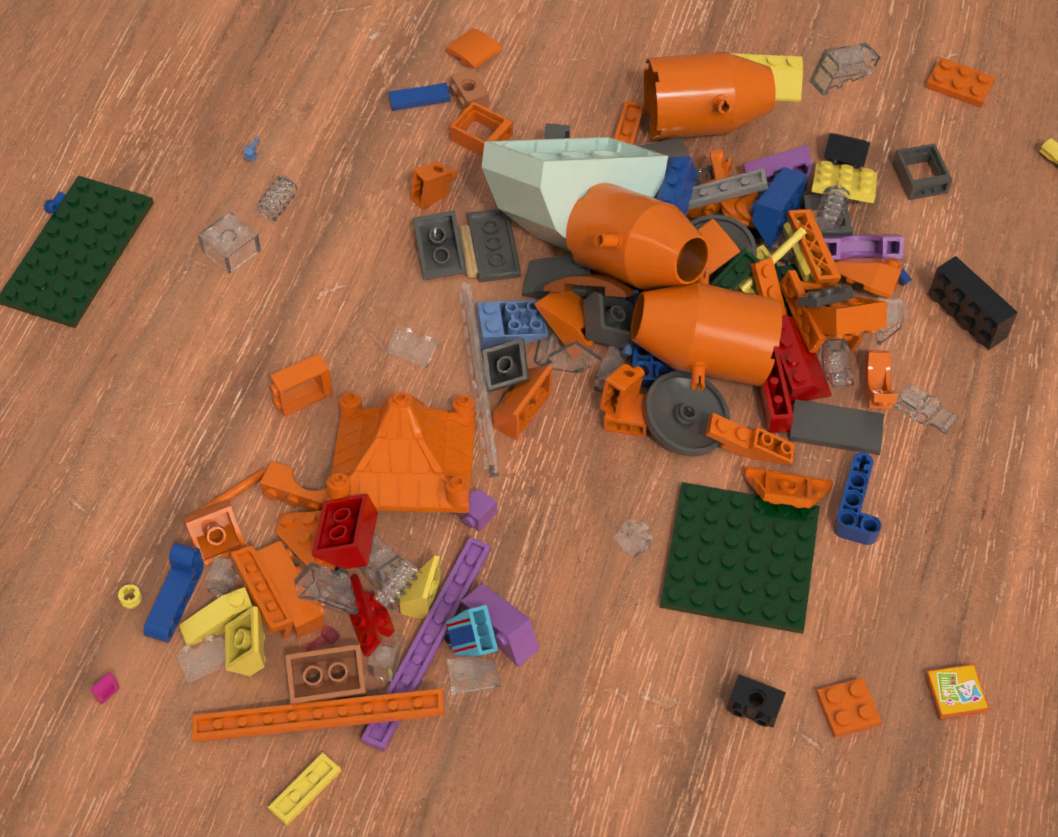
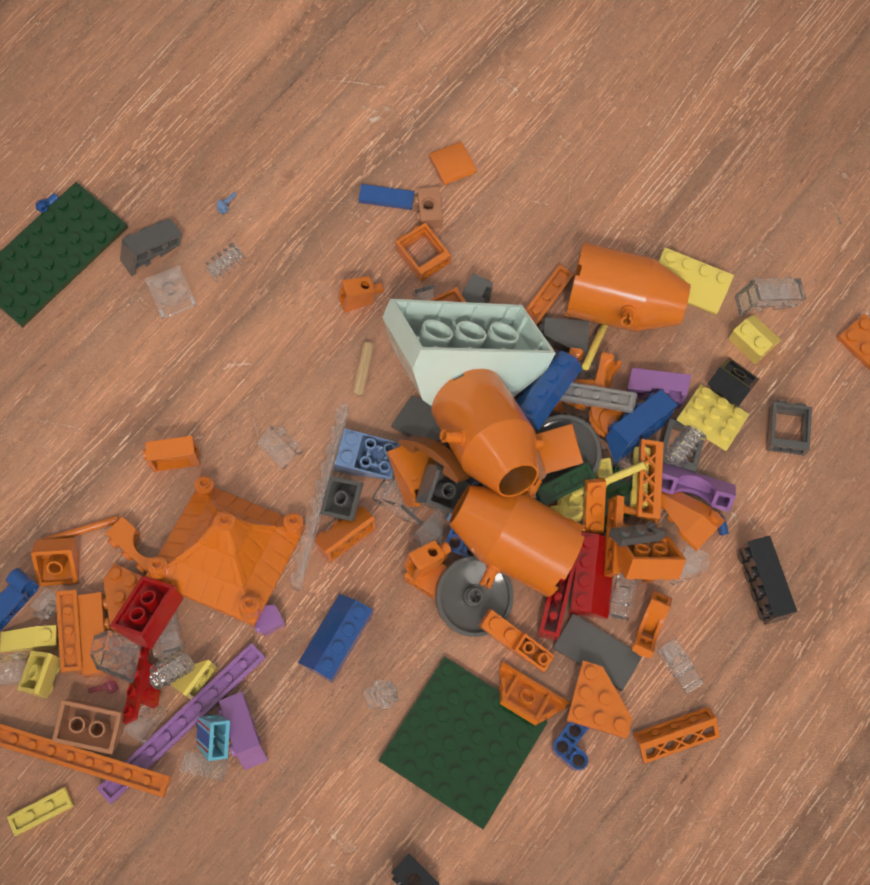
camera: 20 degrees right, 15 degrees up
dark grey slope [413,211,466,280] -> none
dark grey tile [467,209,521,282] -> none
none -> dark grey wedge [120,218,182,276]
none -> blue slope [298,594,373,683]
none -> orange plate [566,661,632,739]
none -> light yellow bar [582,324,608,370]
none -> orange fence [633,707,720,764]
none -> light yellow slope [728,315,781,364]

